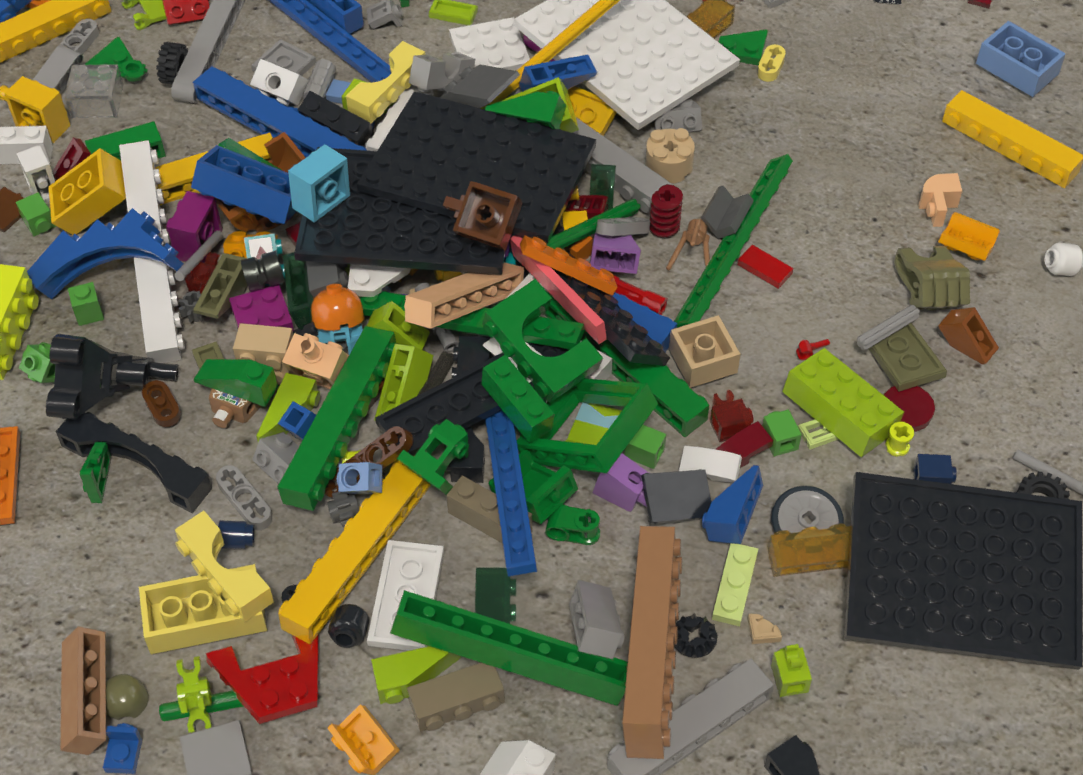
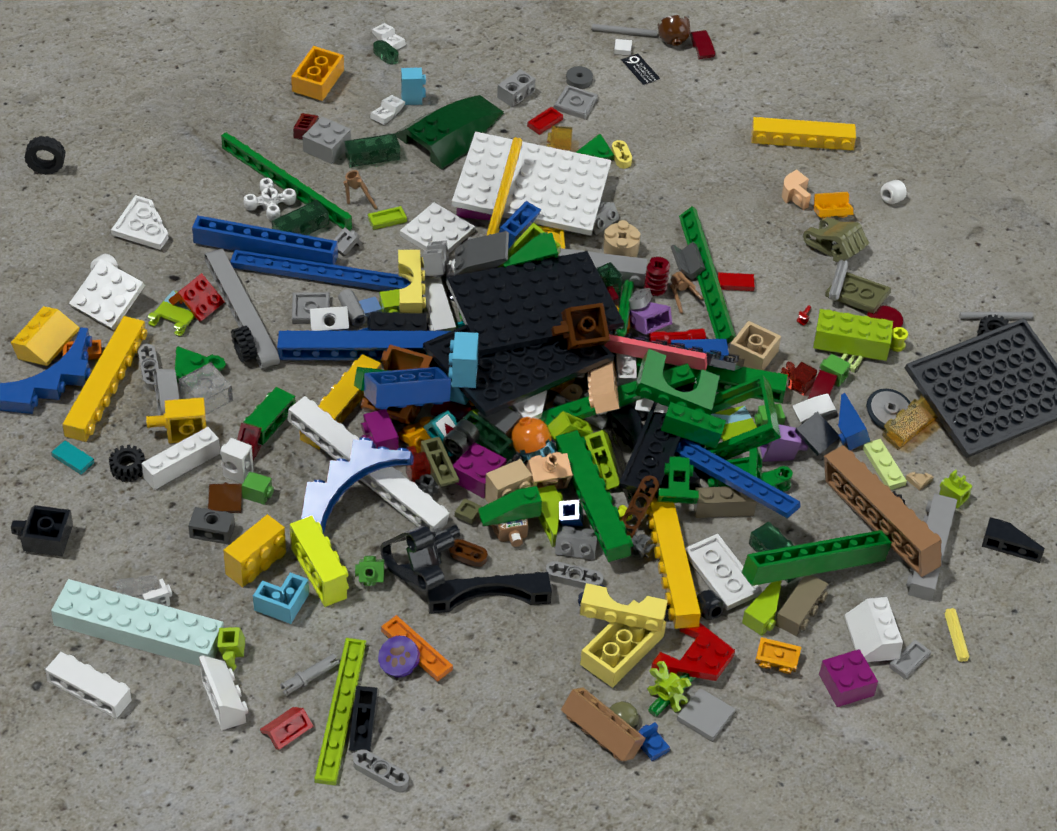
camera: 40 degrees left, 5 degrees down
yellow brick [48,148,126,235] -> none
bright green brick [68,282,104,326] -> none
green wing [79,442,112,503] -> none
light grey bar [174,231,223,281] -> none
medium blue brick [337,462,382,494] -> none
orange plate [520,235,617,295] -> none
light grey brick [569,580,624,659] -> none
dark blue brick [913,454,957,484] -> none
dark orange slope [938,307,999,364] -> none
medium blue brick [976,21,1066,97] -> none

